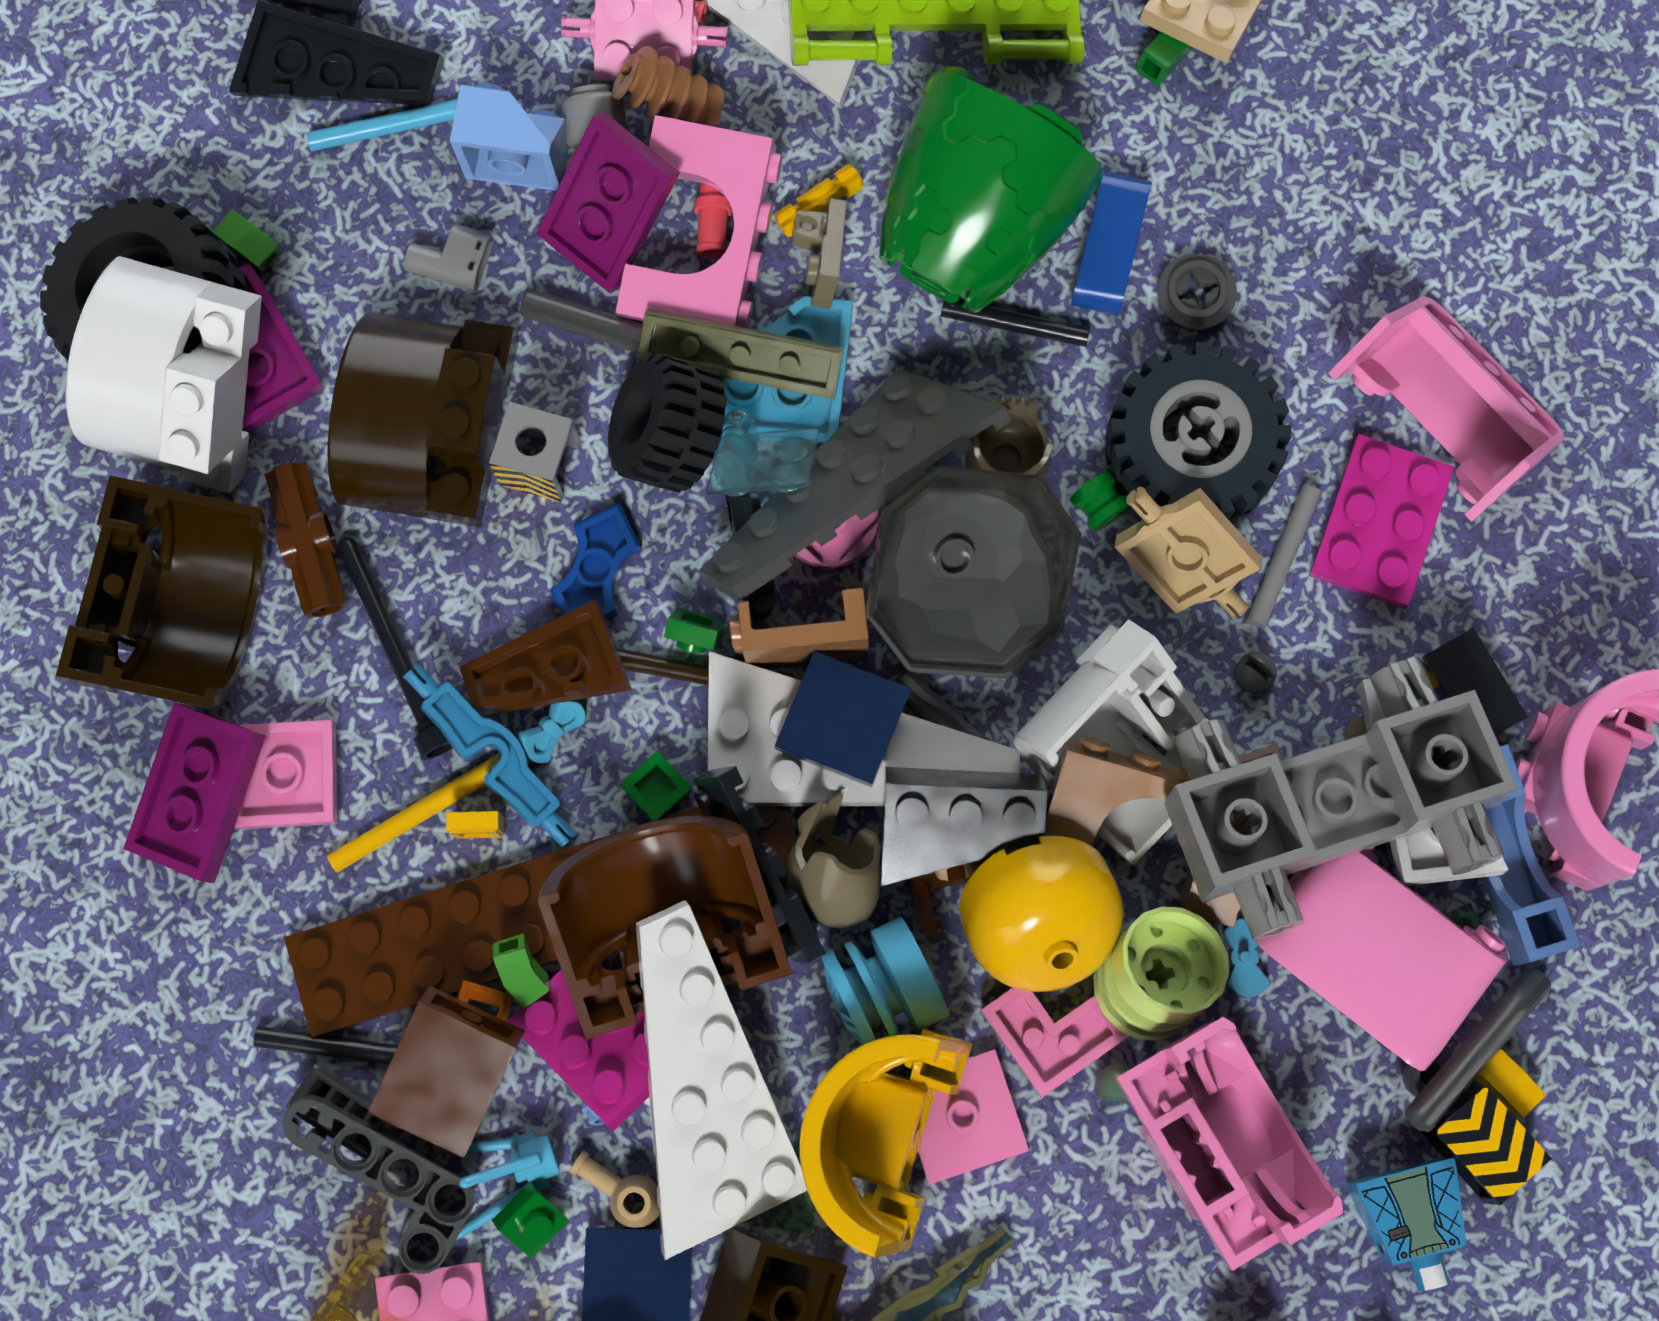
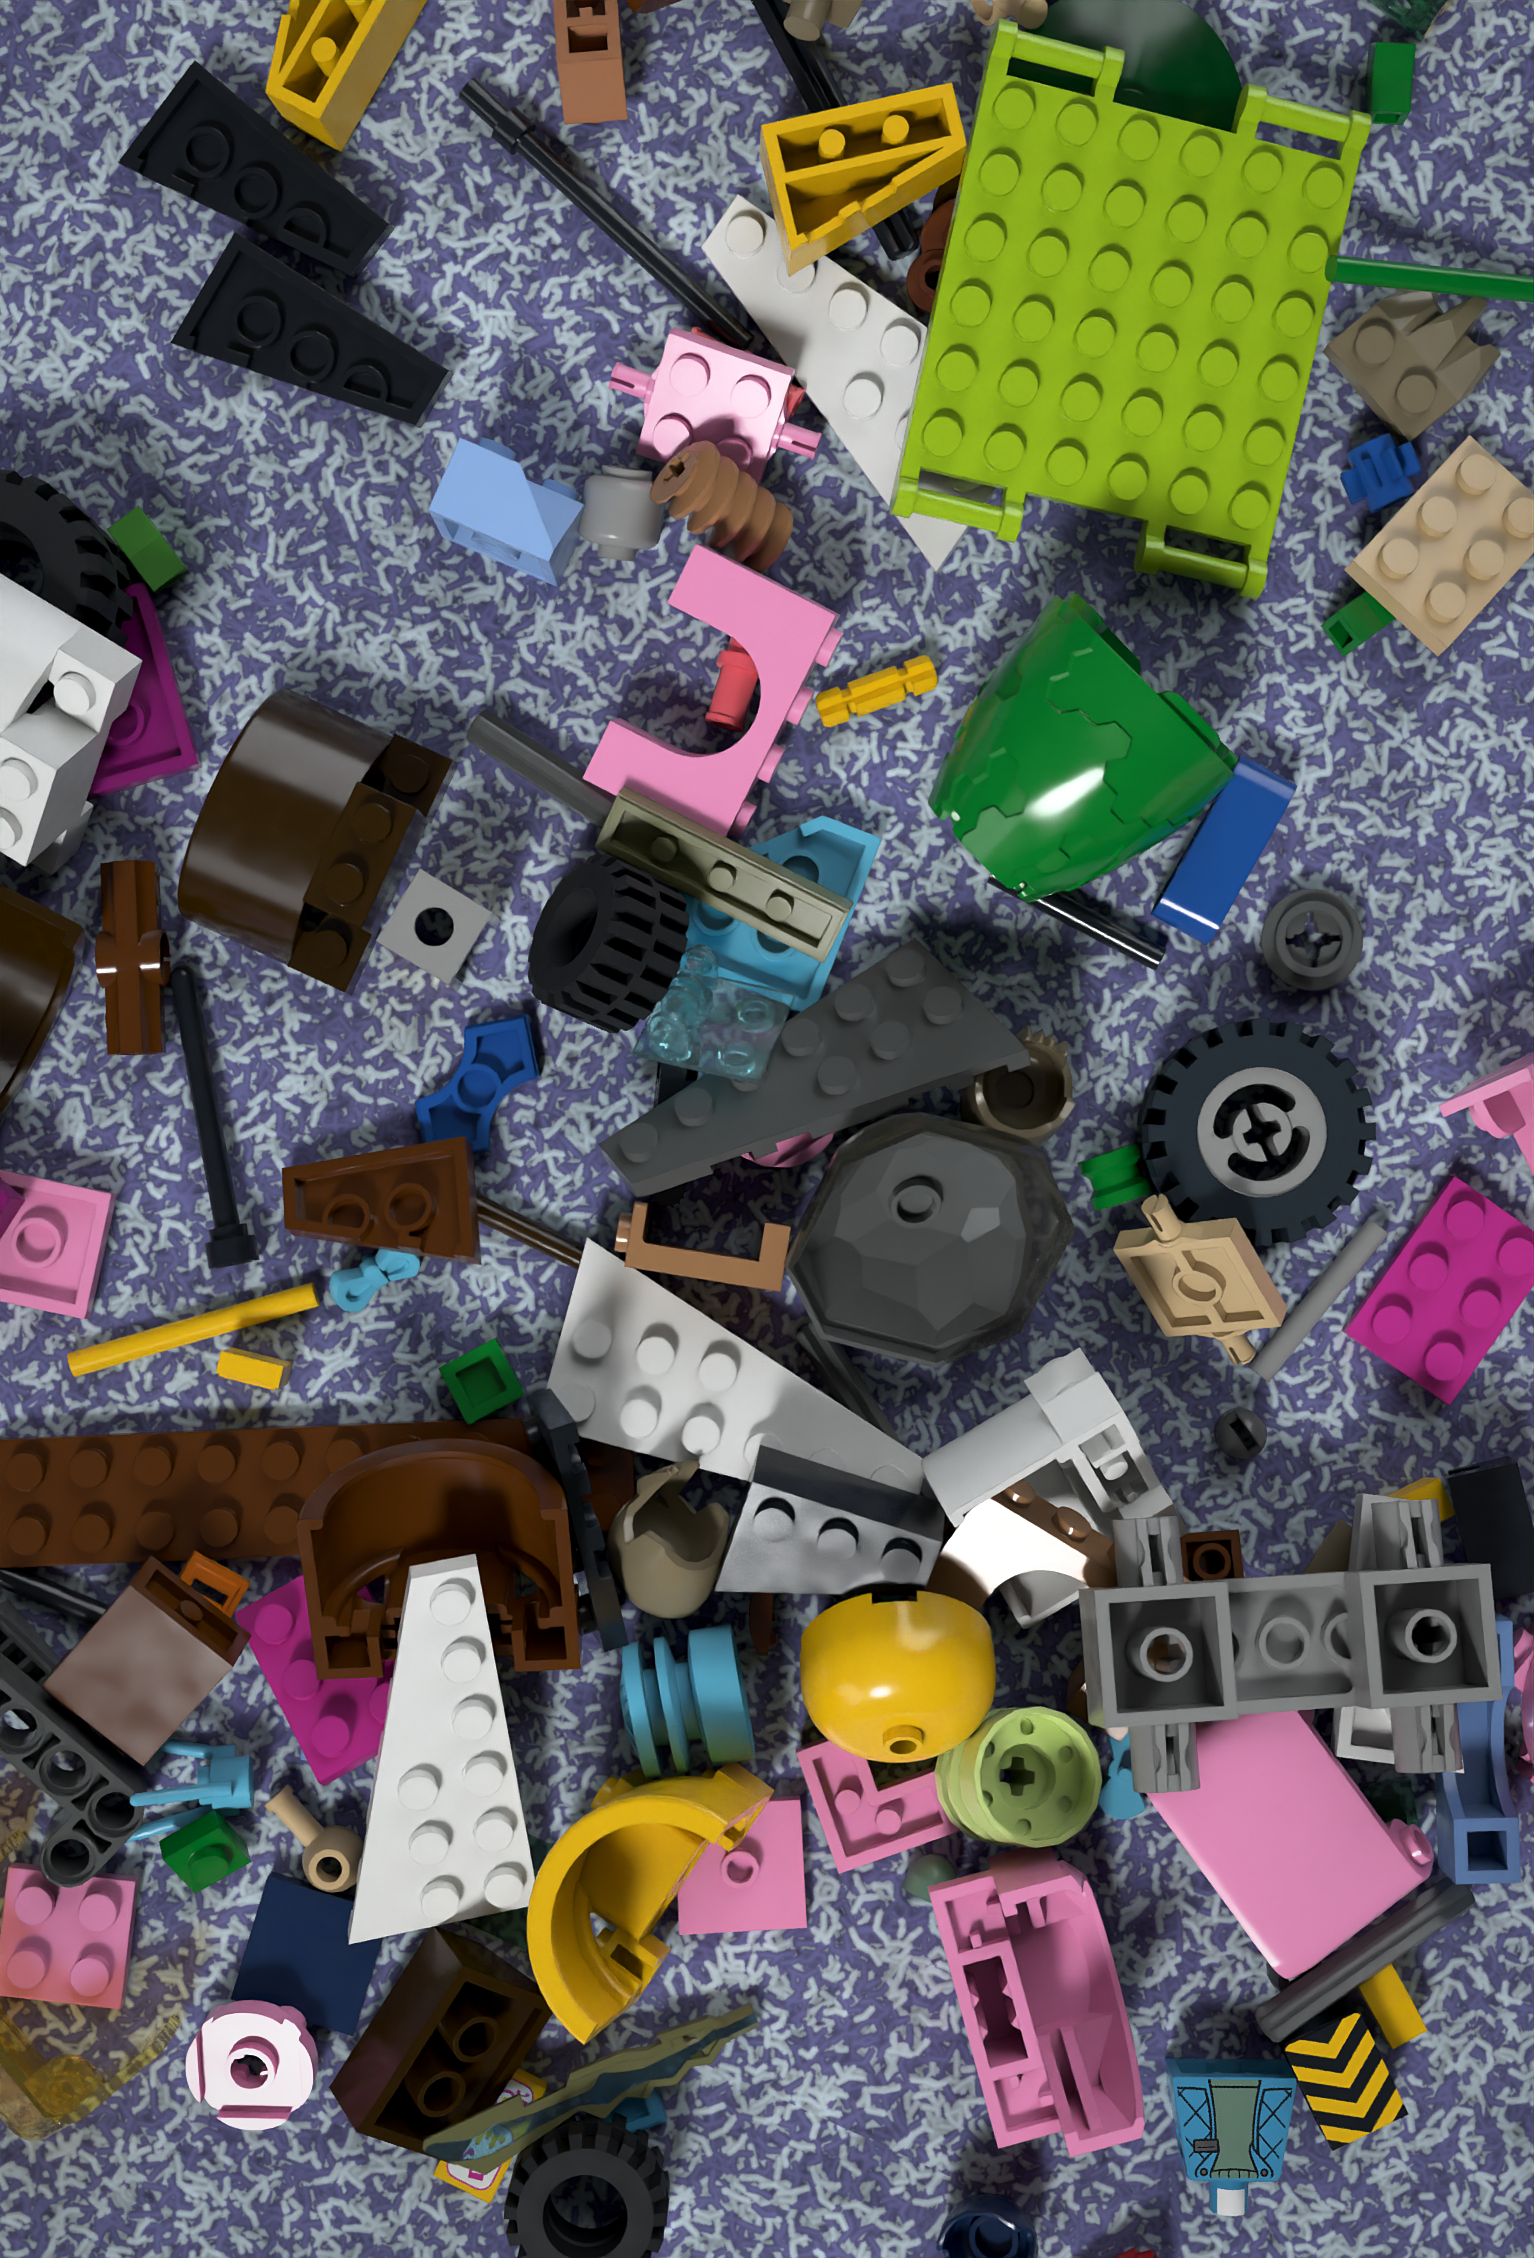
camera: 10 degrees right, 10 degrees up
medium azure bar [306,99,457,152] -> none
dark azure piece [403,663,577,848] -> none
light grey piece [404,223,494,291] -> none
bright green piece [492,933,550,1009] -> none
magenta plate [536,112,680,293] -> none
green plate [664,608,726,653] -> none
dark blue tile [775,651,911,787] -> none
dark tan hinge [791,198,847,309] -> none

